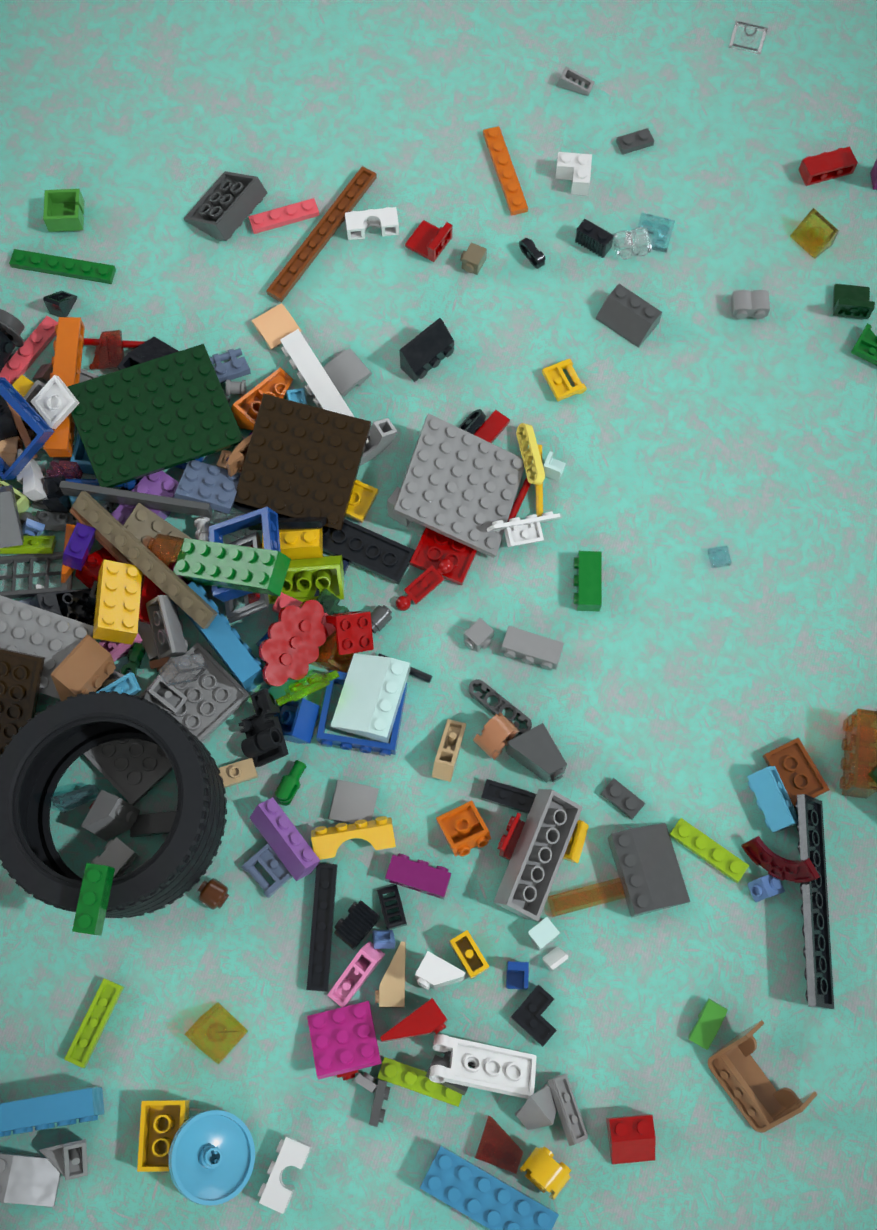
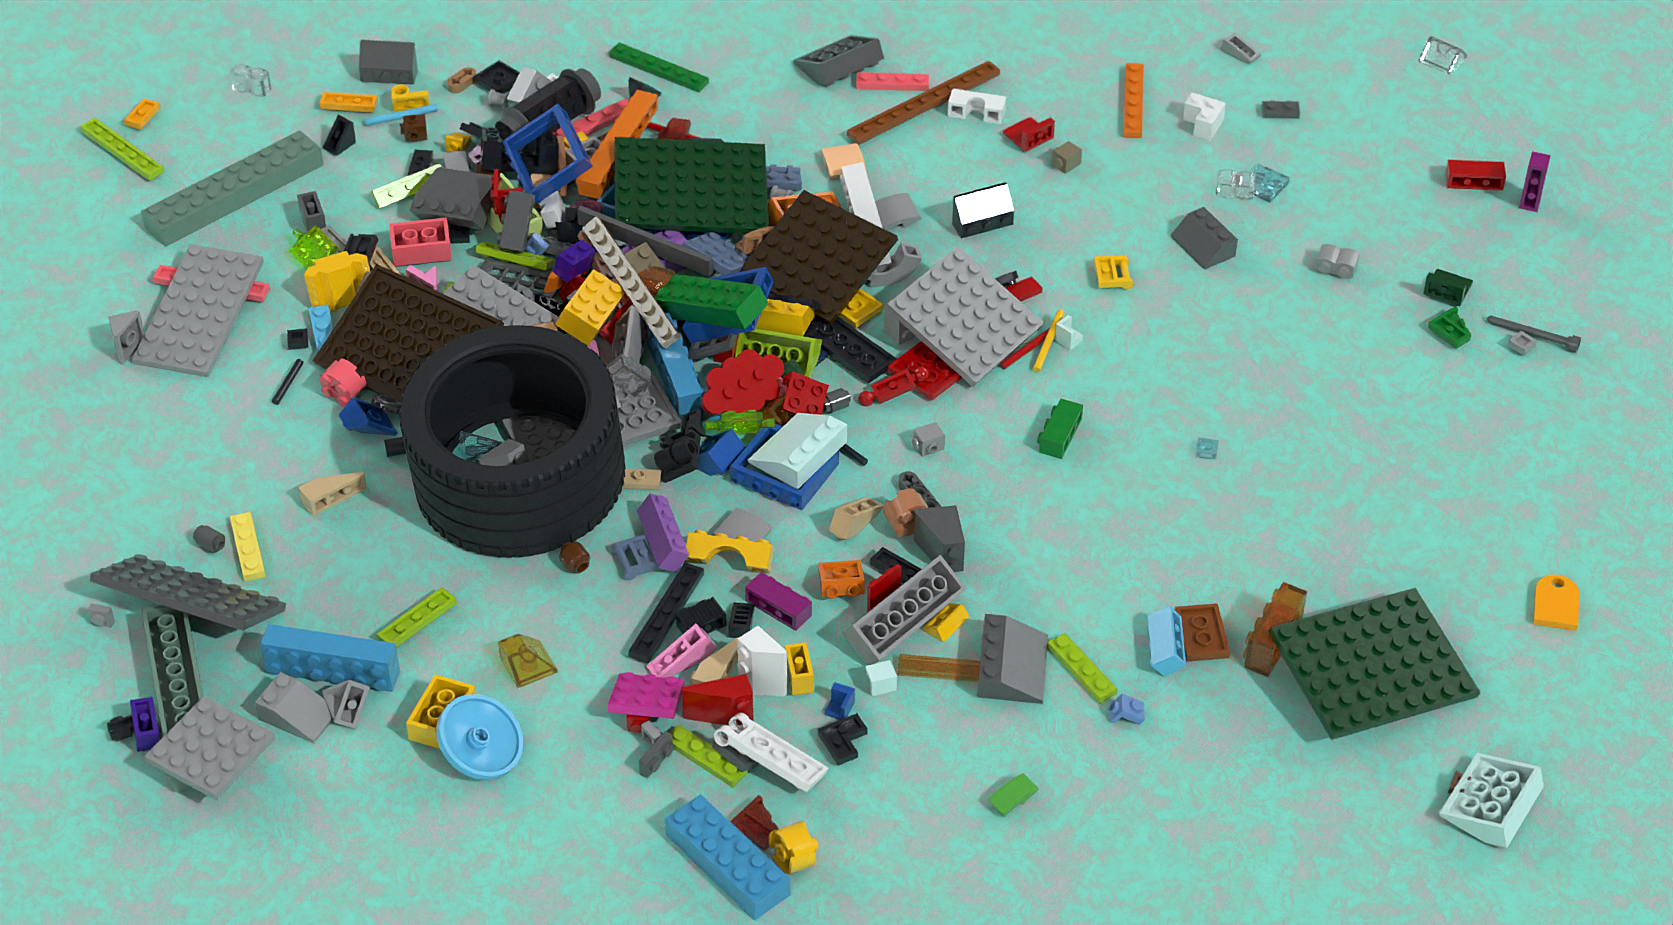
camera: 20 degrees right, 25 degrees down
white plate [30,375,79,429] -> none
bright green piece [43,189,85,232] -> none
green brick [72,863,115,936] -> none
white arch [258,1136,312,1214] -> none
green arm [274,760,307,806] -> none
medium blue tile [372,930,395,949] -> none
white bracket [487,511,561,547] -> none
light grey brick [501,626,564,670] -> none
light grey slope [515,1084,557,1130] -> none
light yellow beam [516,423,545,485] -> none
black plate [519,238,546,269] -> none
white slope [542,947,569,971] -> none
light grey tile [547,1074,588,1146] -> none
black brick [575,219,614,258] -> none
dark grey plate [600,778,645,820] -> none
red slope [606,1114,656,1164] -> none
medium nougat windscreen [708,1020,817,1133] -> none
dark red tile [741,836,820,883] -> none
clear yellow slope [790,208,839,259] -> none
black plate [796,794,834,1009] -> none

